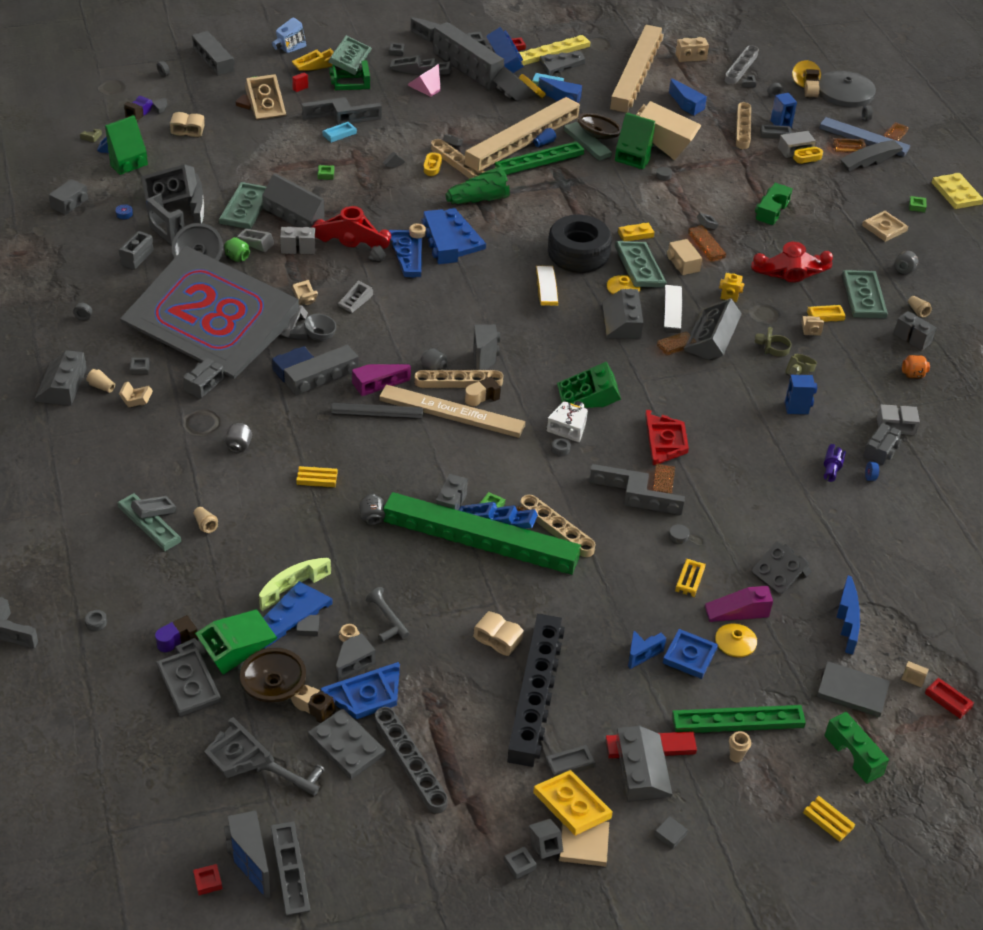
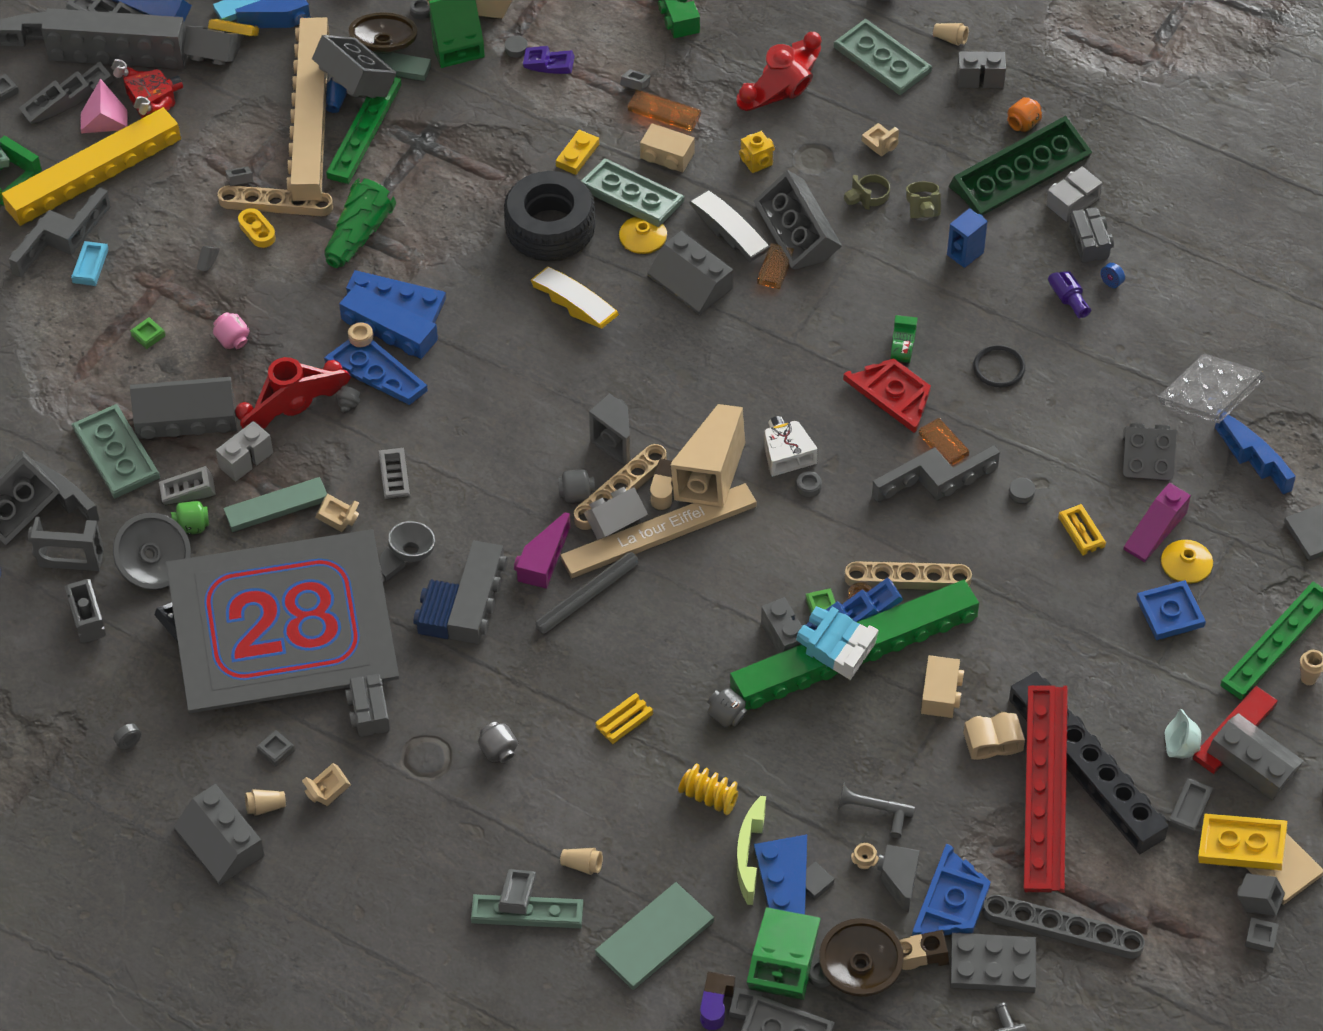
camera: 40 degrees left, 10 degrees up
green slope [557,362,621,408] -> none
blue slope [628,631,666,669] -> none
yellow tile [807,305,846,322] -> none
none -> yellow brick [1,107,181,226]
none -> red torso [111,59,183,118]
none -> bright pink head [213,313,249,349]
none -> sand green tile [224,477,327,532]
none -> dark grey brick [312,35,397,98]
none -> dark purple slope [523,46,575,74]
none -> light grey piece [584,487,648,540]
none -> sand green tile [595,882,714,990]
none -> tan slope [671,404,745,507]
none -> yellow piece [678,763,738,815]
none -> medium azure hips [796,606,879,680]
none -> green leg [891,315,918,363]
none -> tan brick [921,655,964,718]
none -> dark green arch [948,116,1092,215]
none -> black tyre [973,345,1025,388]
none -> red plate [1024,686,1068,893]
none -> clear plate [1158,353,1264,423]
none -> light aqua piece [1165,709,1201,759]

